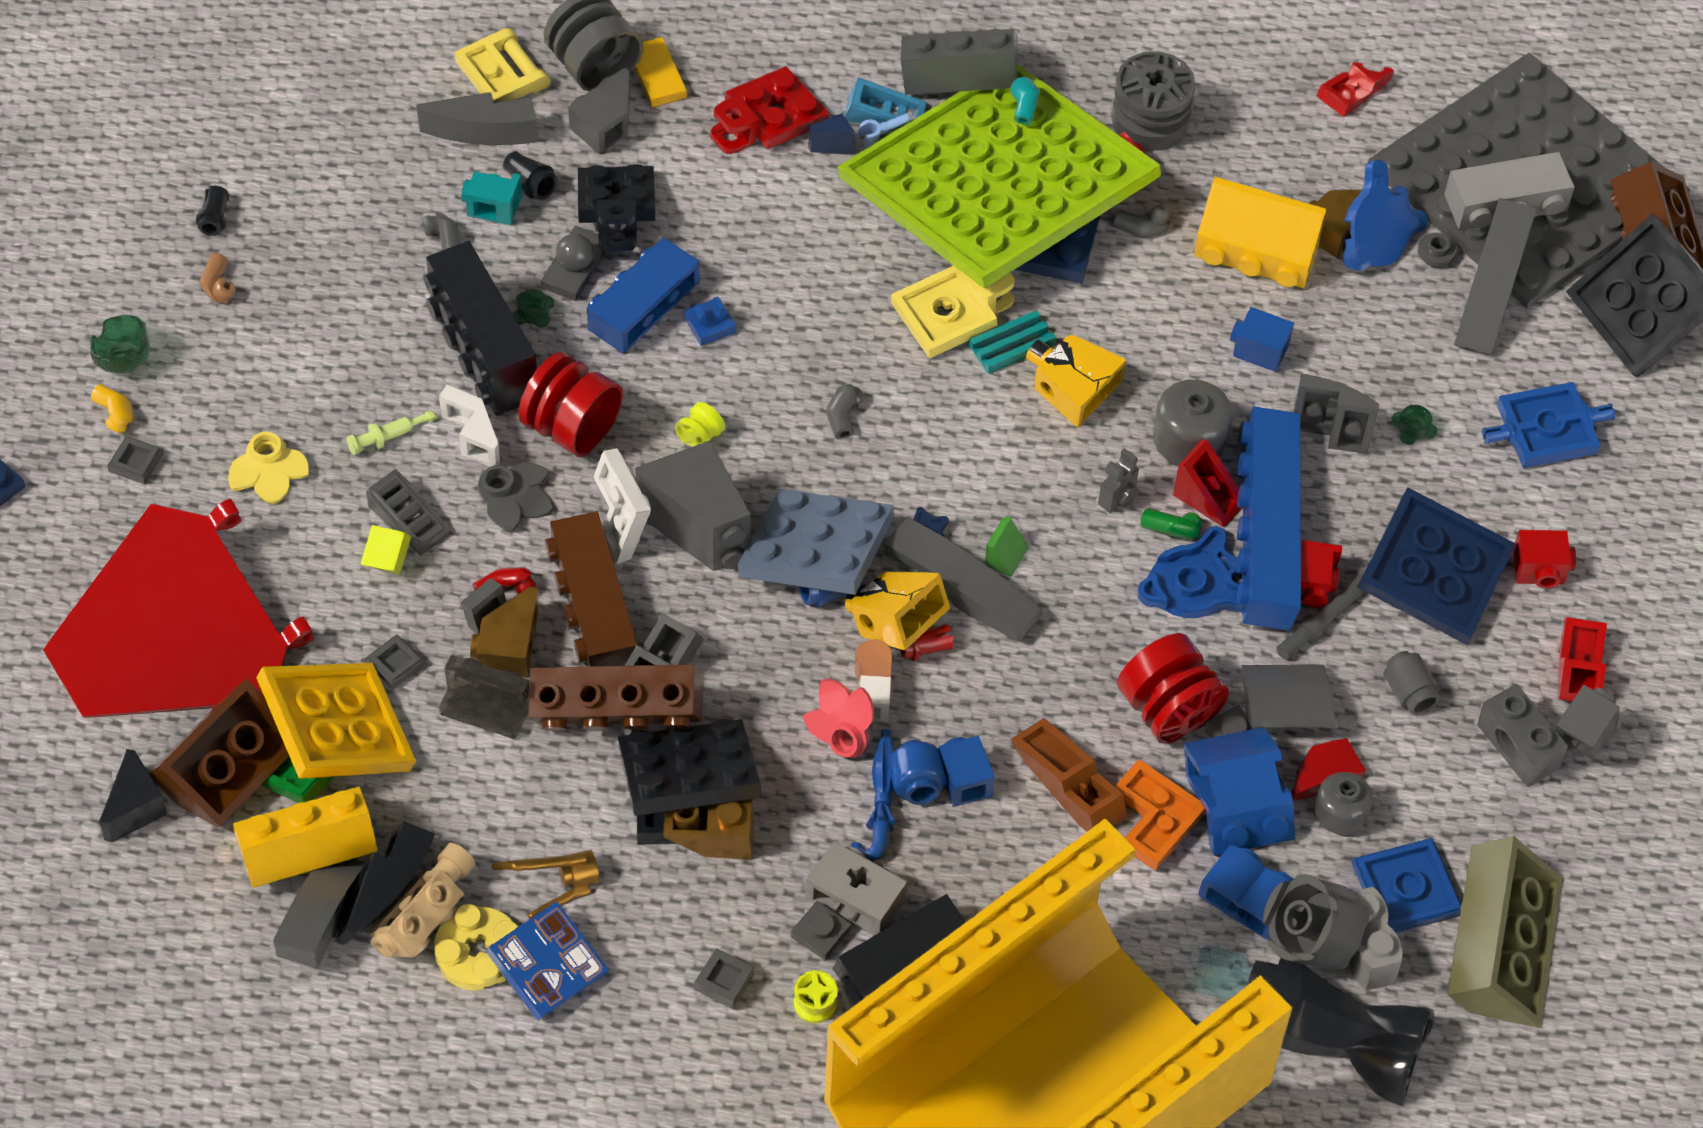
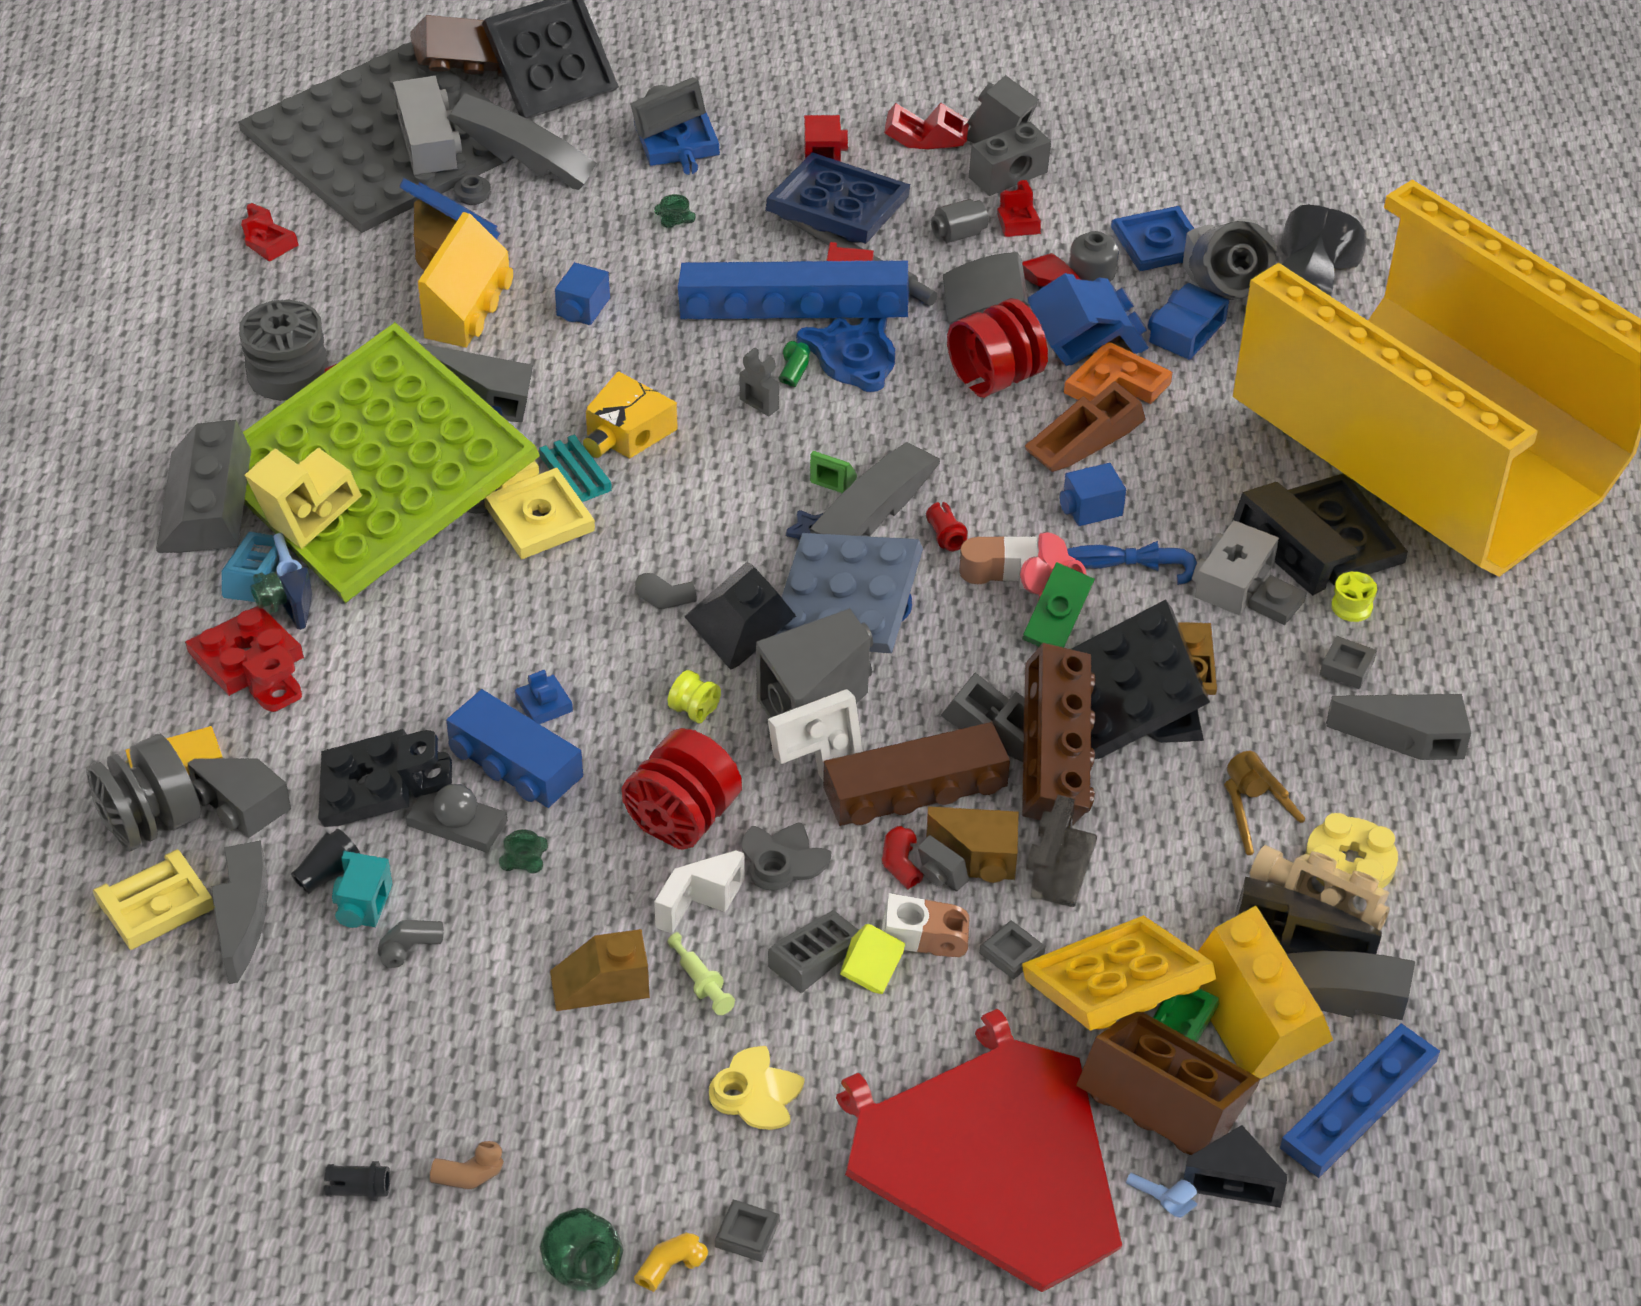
camera: 90 degrees left, 10 degrees down
black brick [423,240,537,416] -> none
blue tile [486,901,609,1021] -> none
yellow torso [845,572,950,650] -> none
blue head [888,740,947,805] -> none
teal arm [1010,77,1040,125] -> none
dark grey head [1153,379,1232,465] -> none
red slope [1173,439,1241,527] -> none
dark grey slope [1293,373,1379,454] -> none
olive slope [1447,836,1563,1028] -> none
none -> light yellow brick [245,448,362,549]
none -> clear green plate [250,572,287,614]
none -> dark grey slope [420,343,533,422]
none -> pearl gold slope [550,929,650,1011]
none -> dark grey tile [630,77,706,139]
none -> black slope [684,561,796,670]
none -> leg [881,893,970,957]
none -> red slope [997,180,1041,237]
none -> green plate [1022,562,1095,648]
none -> light blue hand [1126,1173,1197,1218]
none -> blue plate [1280,1023,1440,1178]
none -> dark grey slope [1326,694,1471,760]

